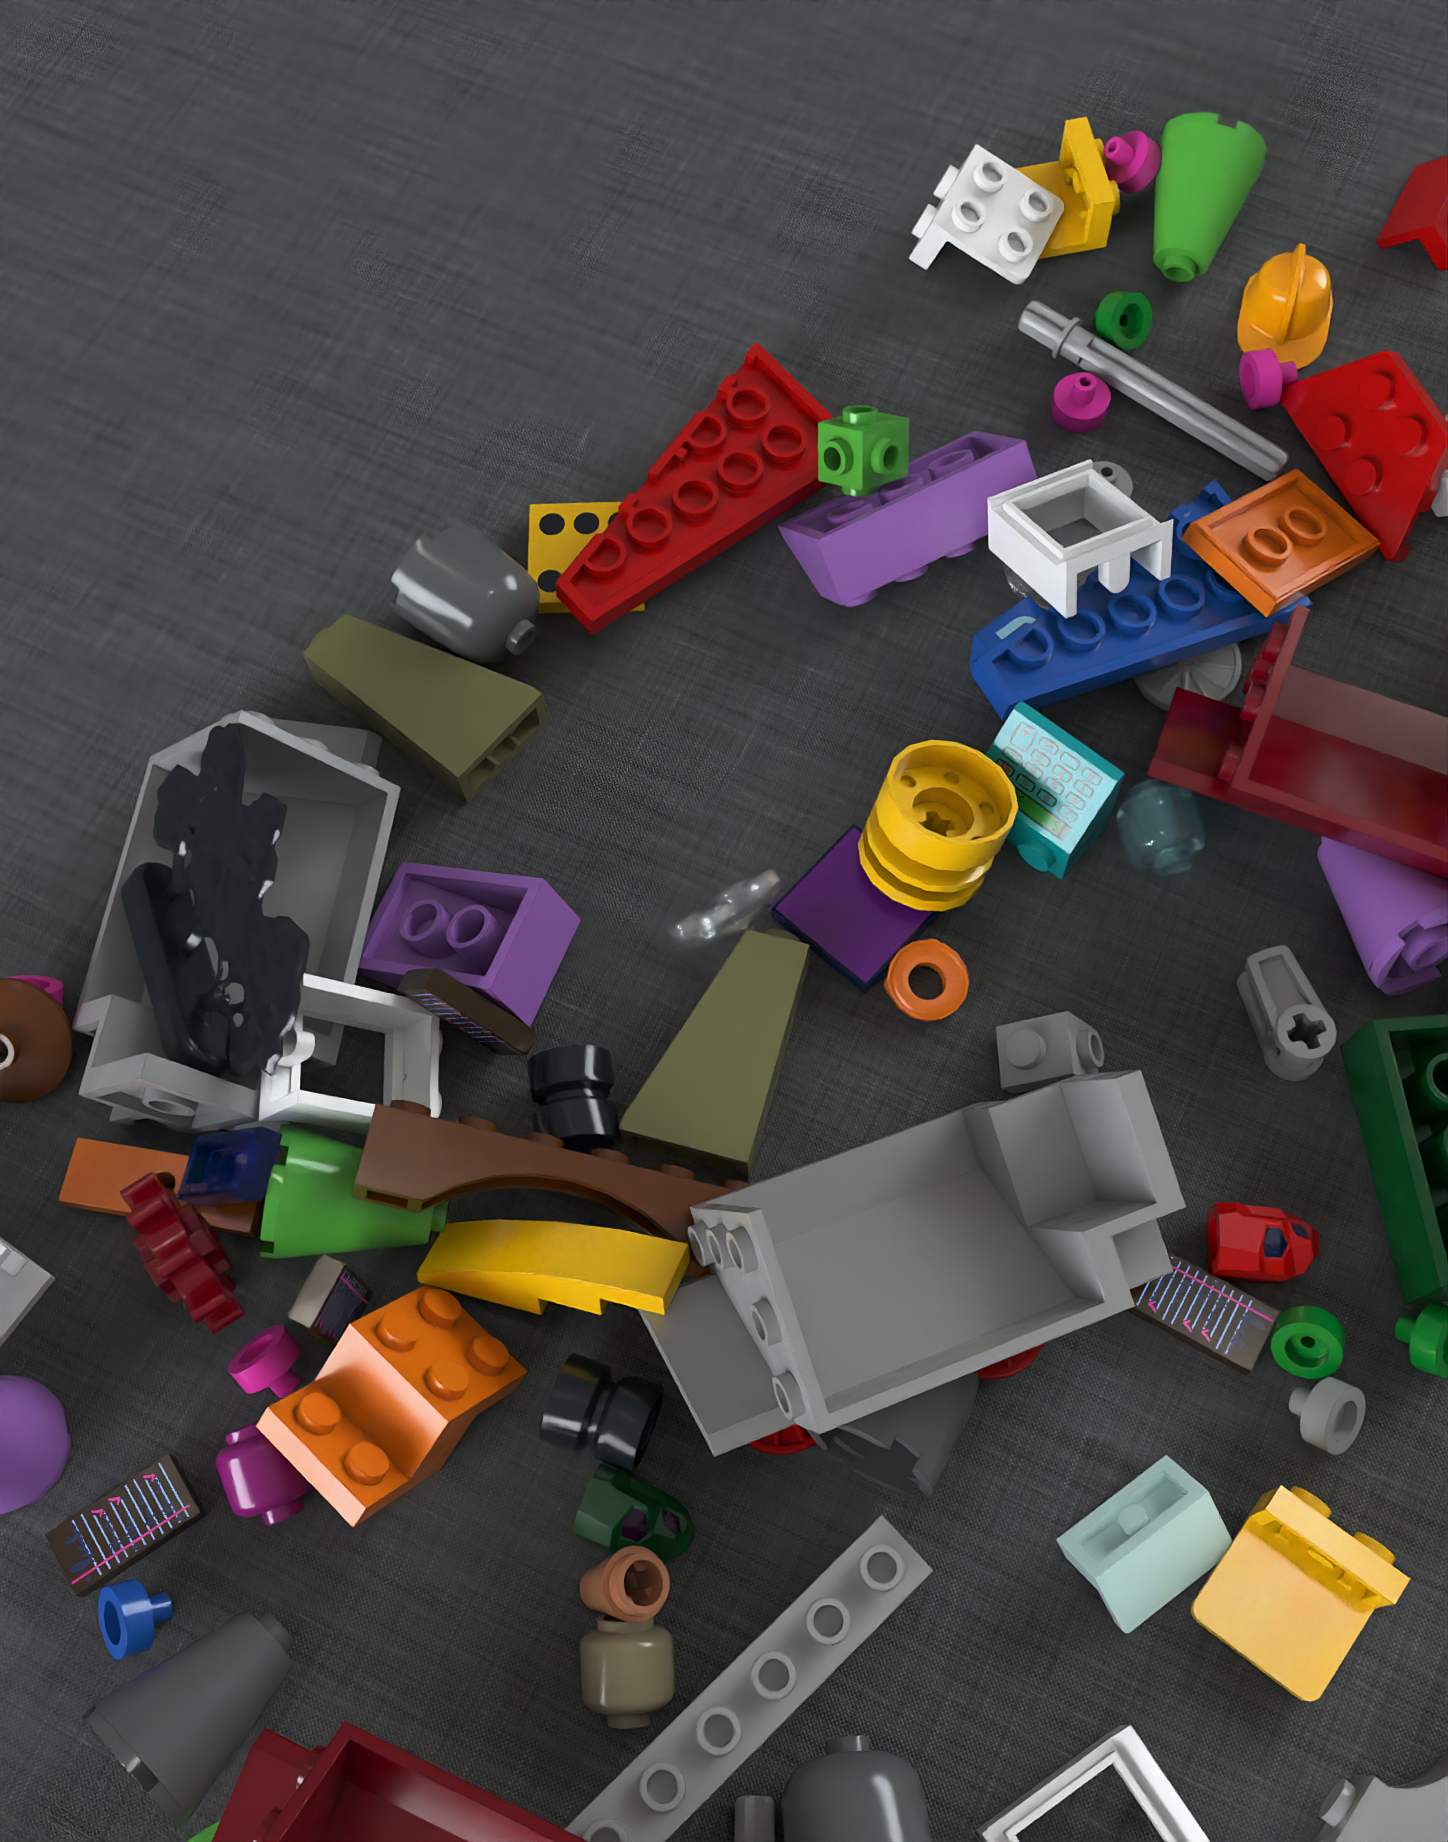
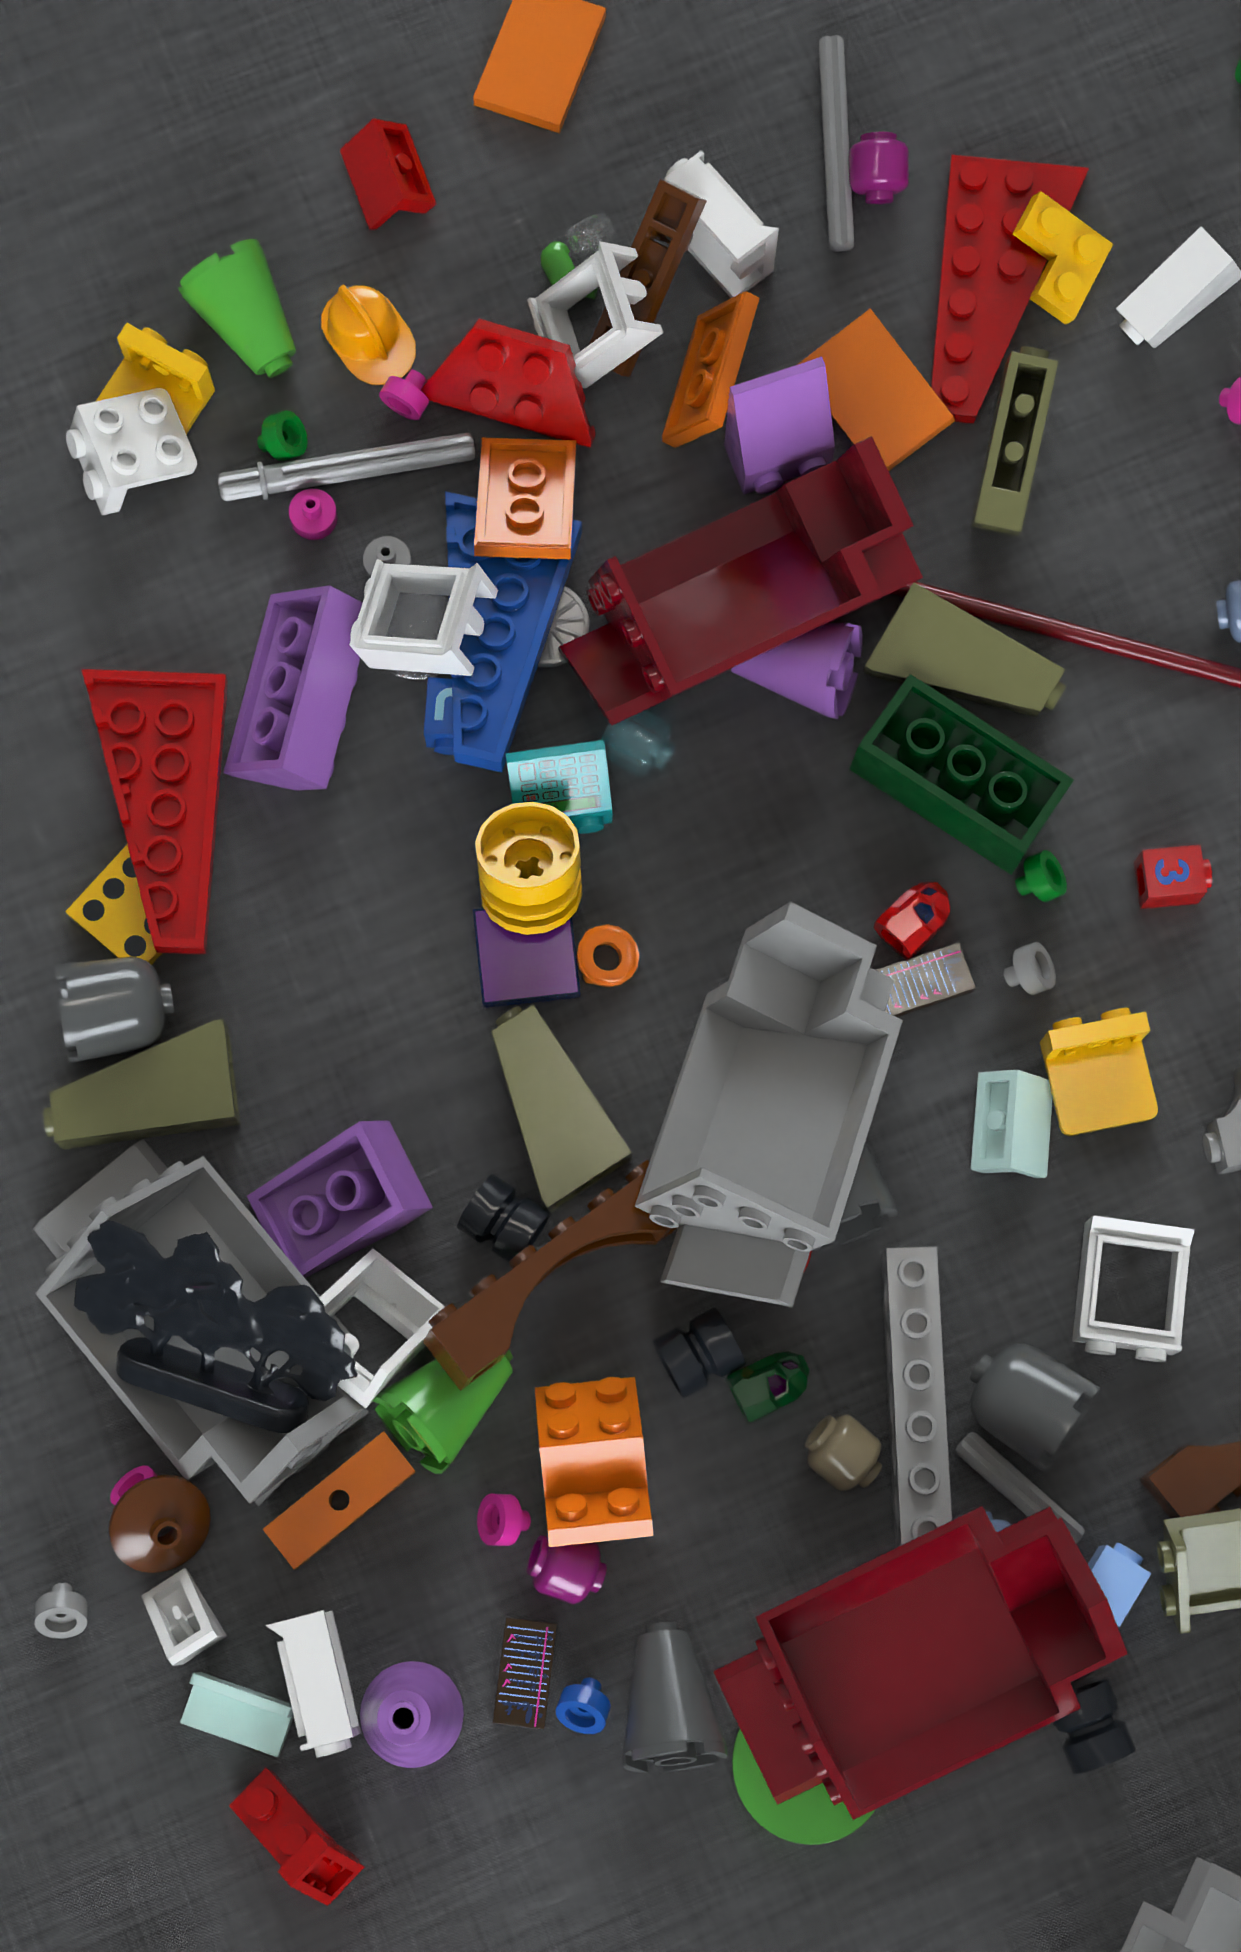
camera: 55 degrees left, 10 degrees up
dark red gear [120,1171,246,1335] -> none
clear blue tile [177,1126,283,1207] -> none
tile [288,1253,374,1350] -> none
dark brown tile [397,967,538,1055] -> none
yellow slope [416,1219,690,1316] -> none
nougat cone [580,1546,670,1623] -> none
clear dish [668,868,785,951] -> none
bright green brick [817,405,909,496] -> none
light grey bracket [996,1011,1104,1094] -> none
dark pink tile [1103,131,1162,194] -> none
light grey piece [1236,945,1337,1081] -> none
green tile [1271,1305,1346,1379] -> none

